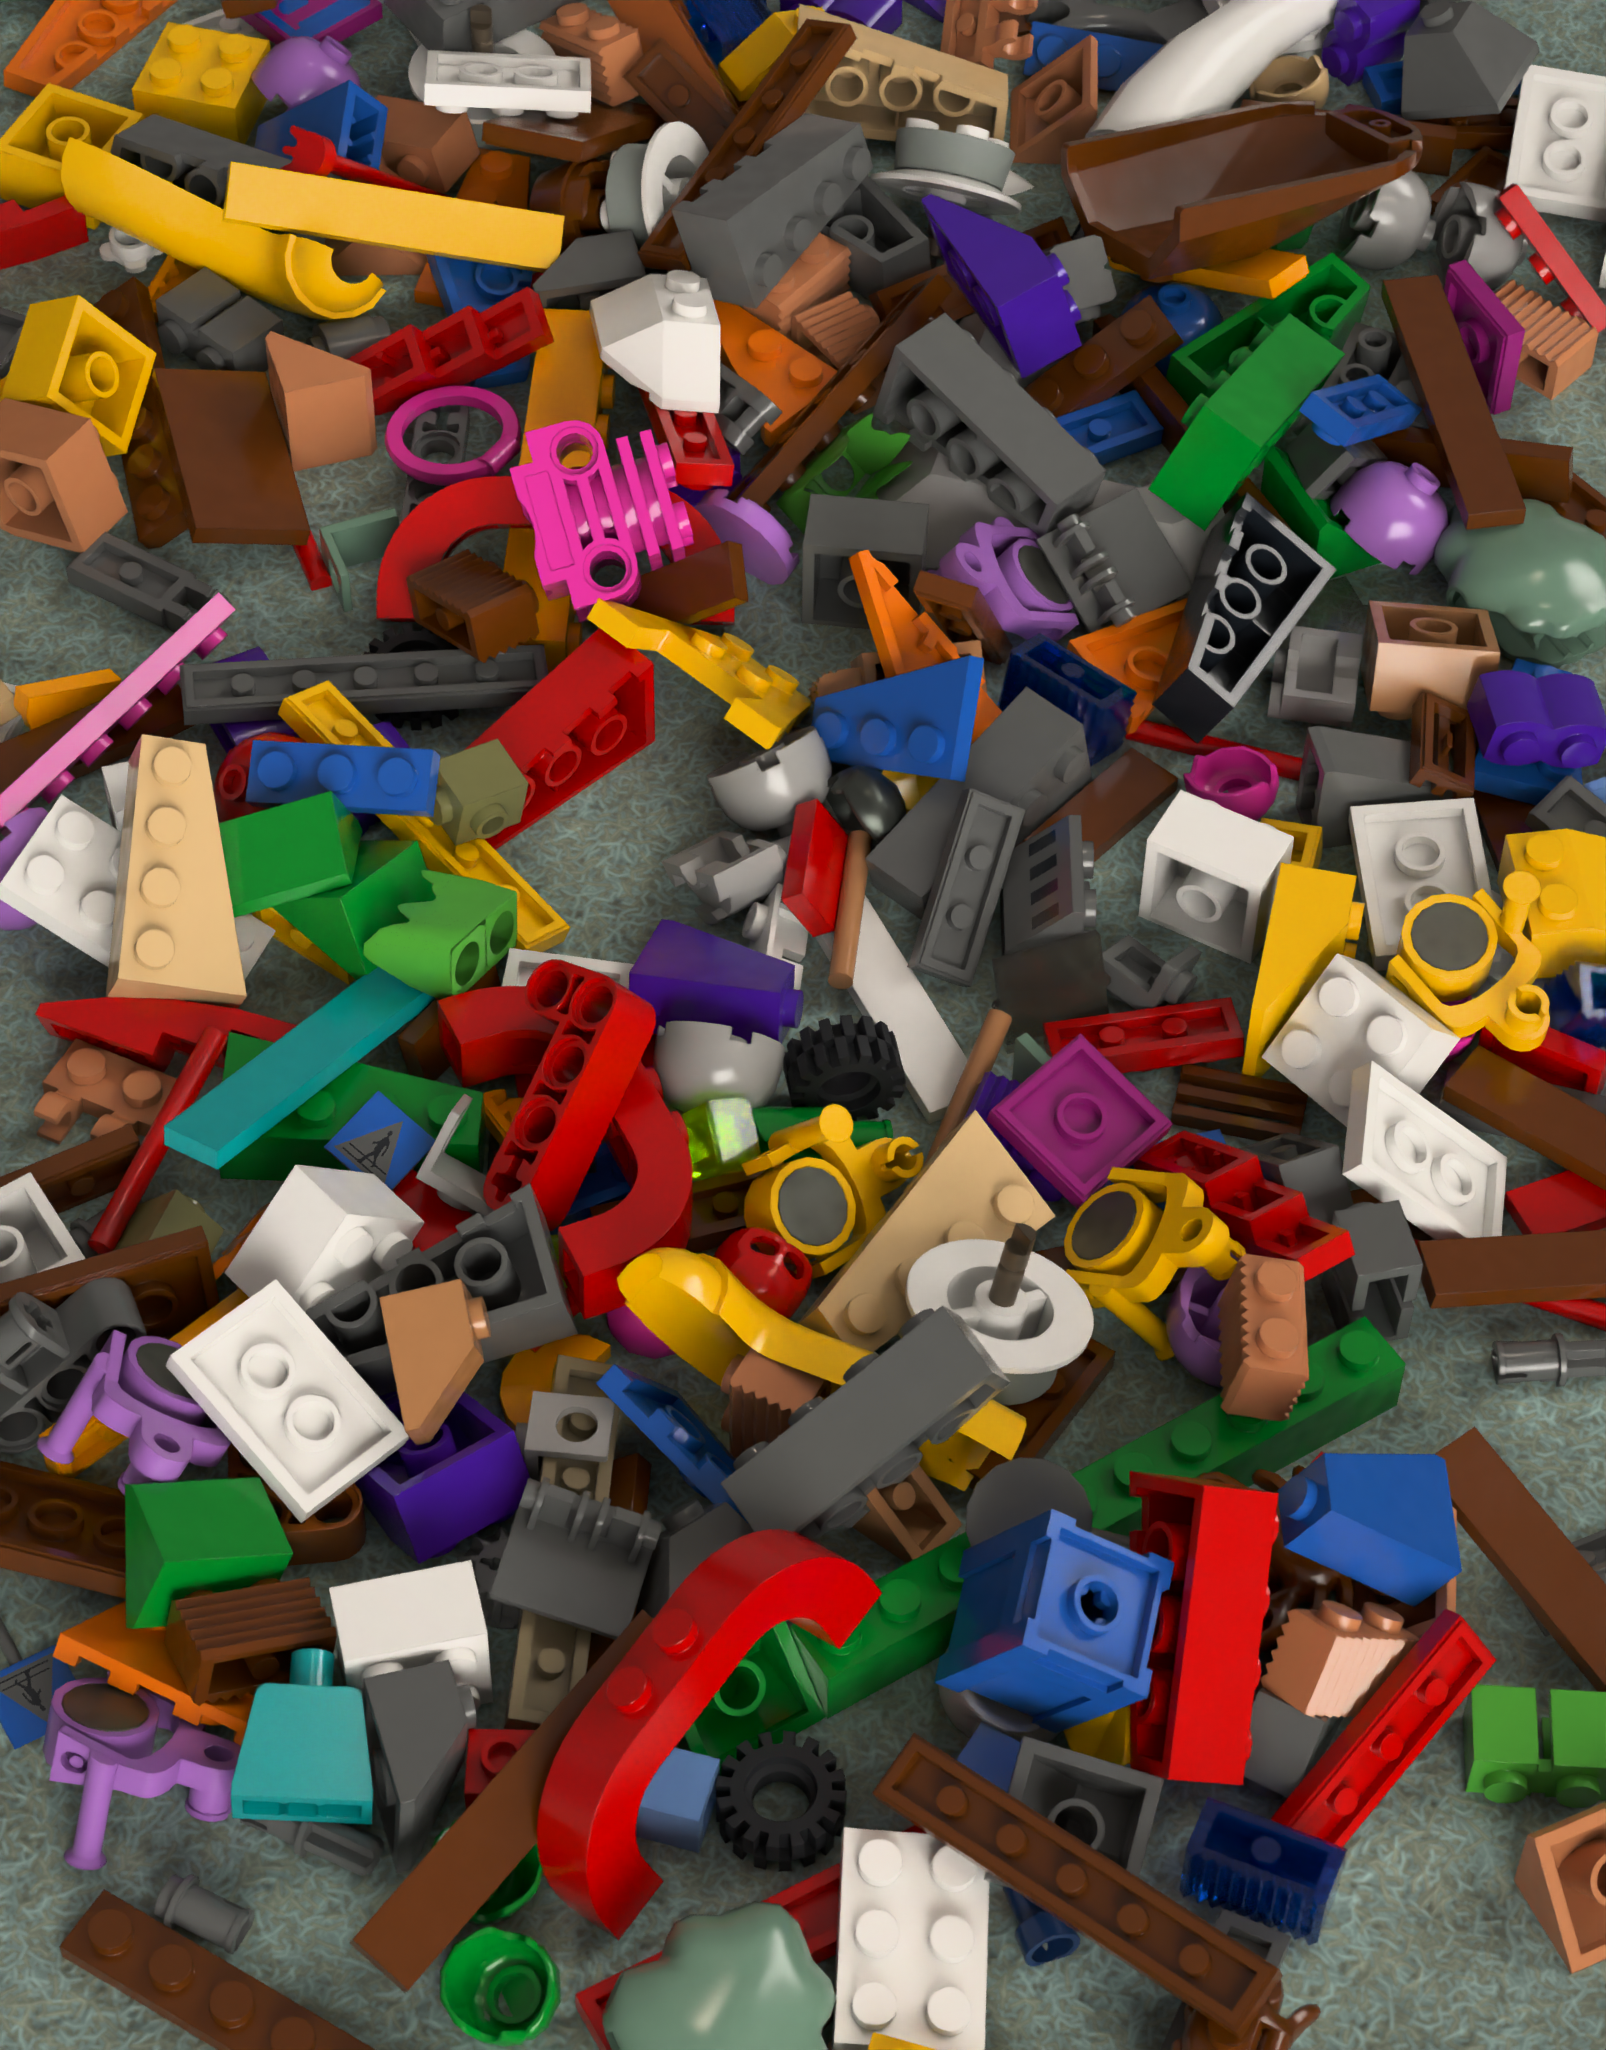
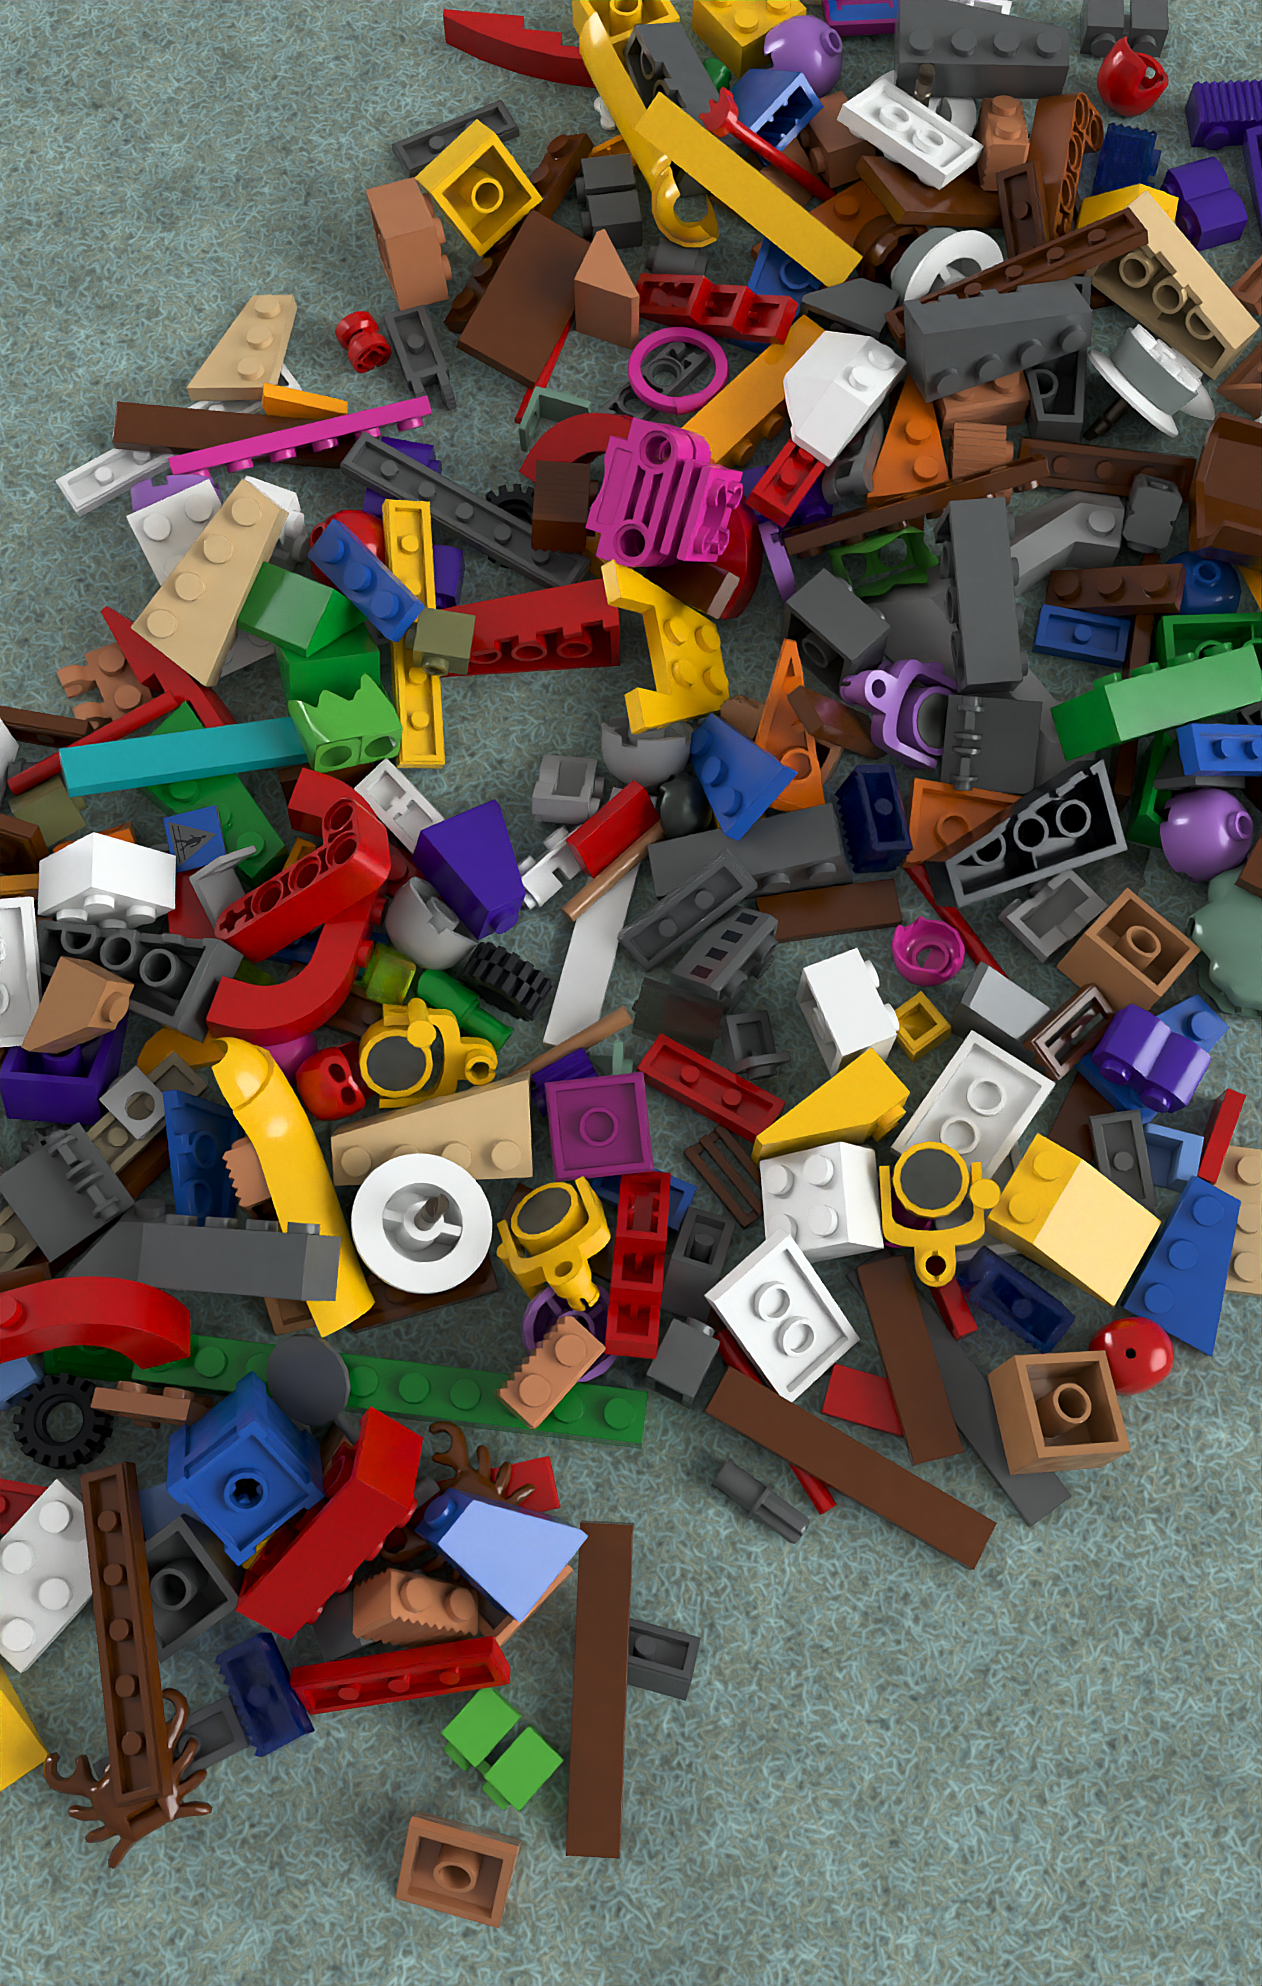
camera: 40 degrees right, 20 degrees up
dark purple slope [921,194,1082,379] -> none
none -> nougat plate [91,1381,214,1429]
none -> red wheel [335,311,392,374]

